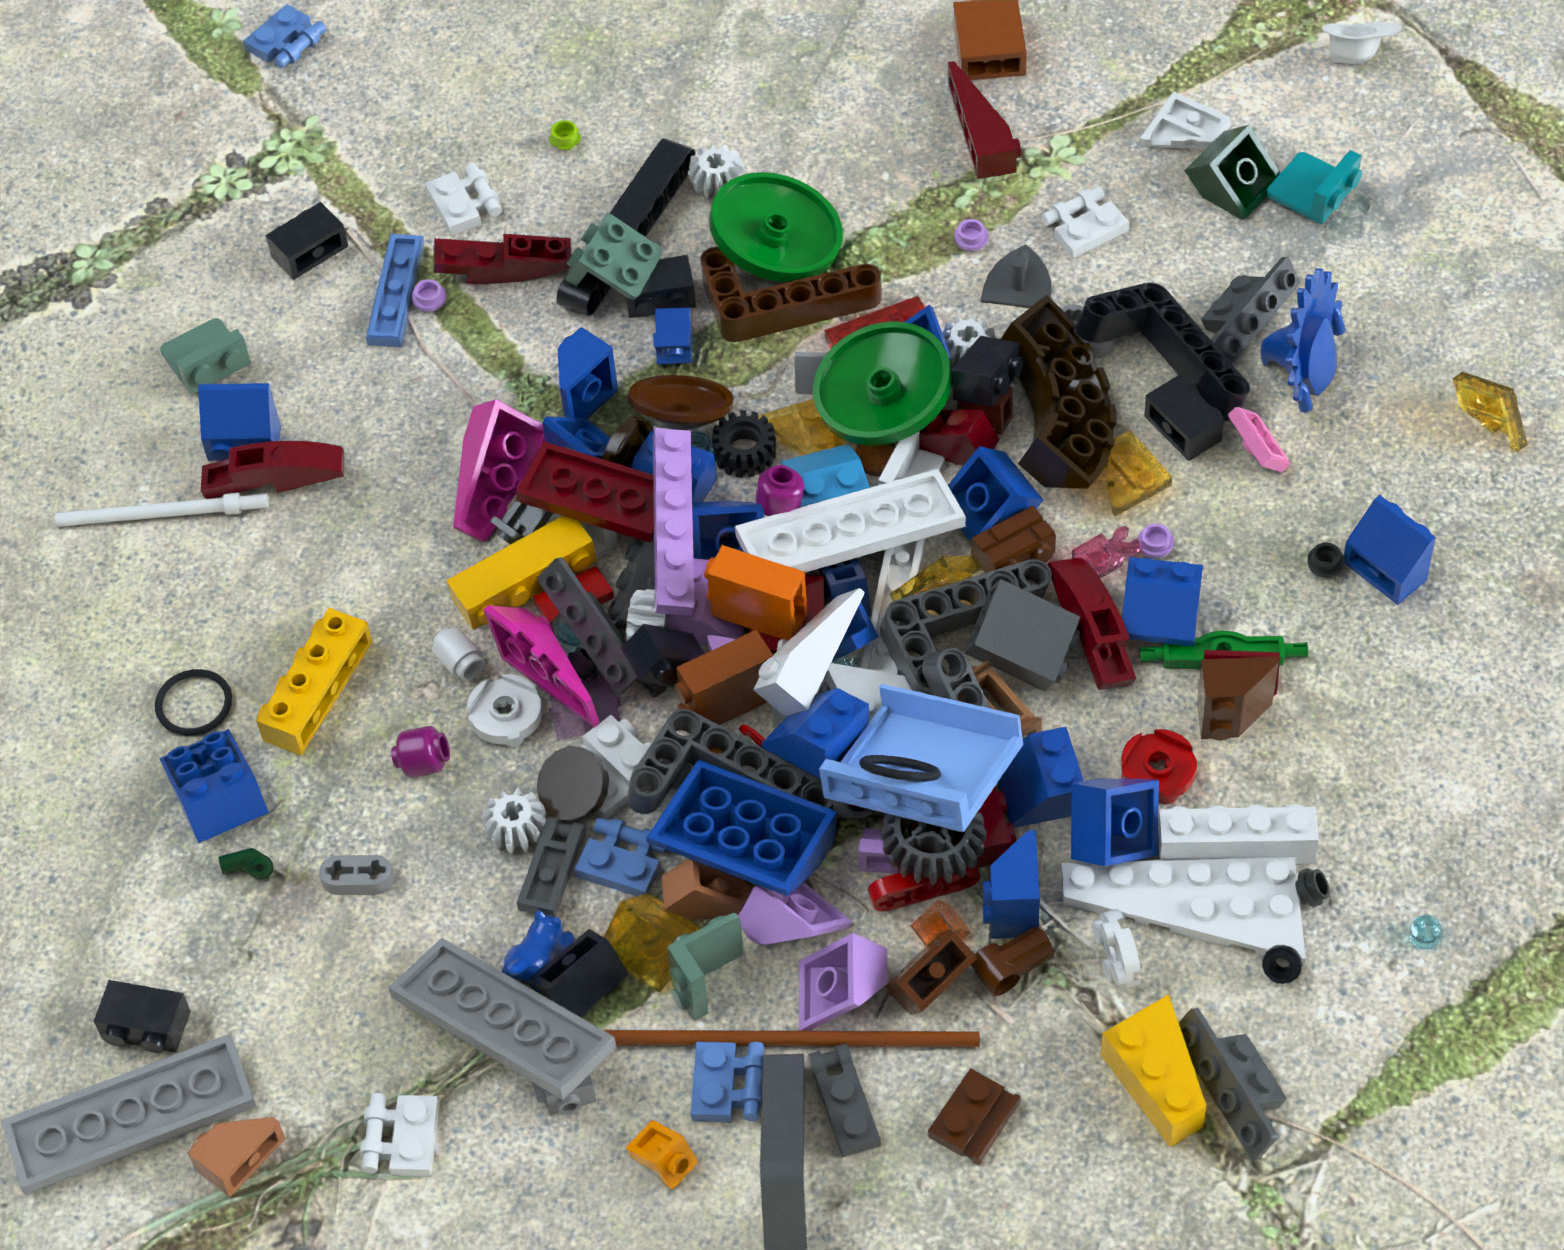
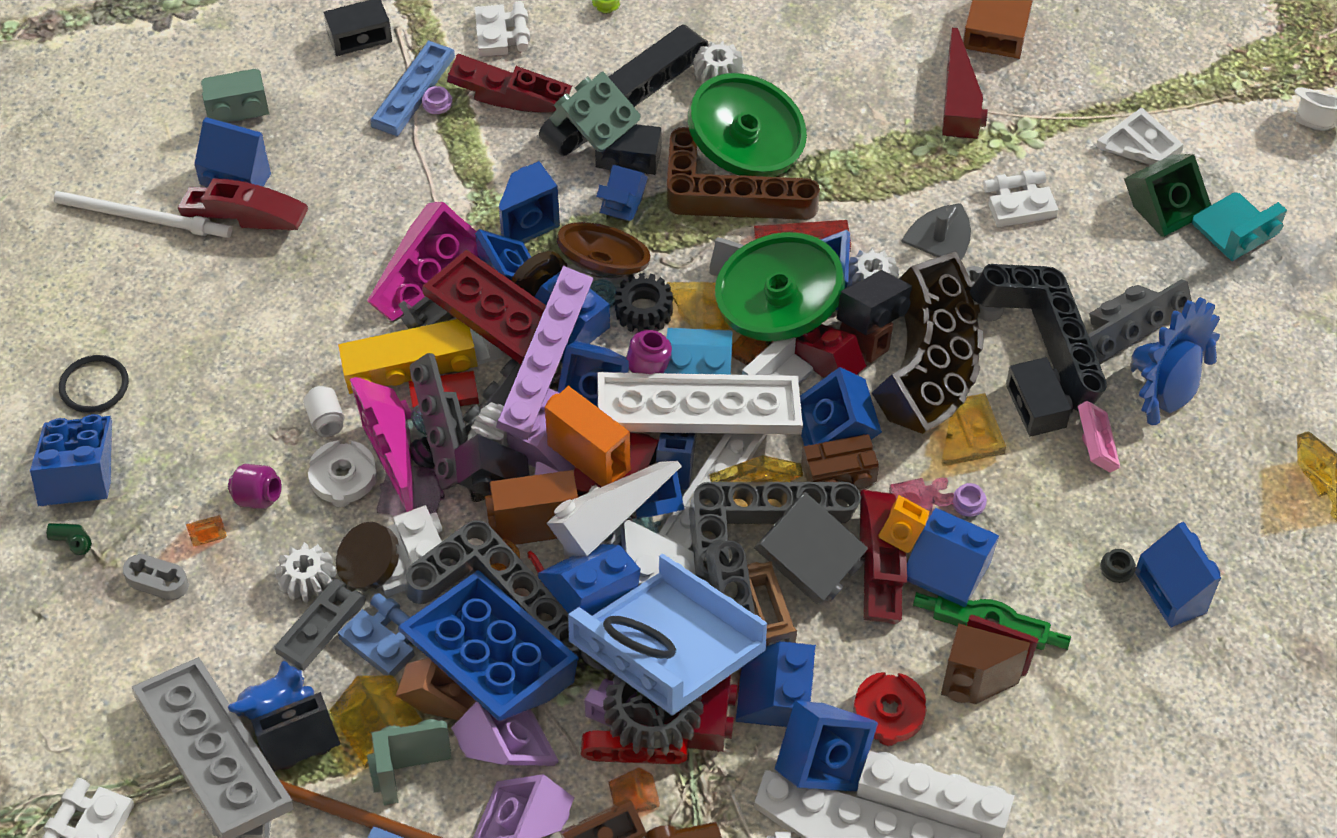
camera: 15 degrees right, 0 degrees up
yellow brick [256,608,373,756] -> none
lavender plate [954,219,988,251] -> none
blue slope [982,830,1040,939] -> none
none -> clear orange slope [186,515,227,546]
none -> light orange bracket [879,495,930,553]

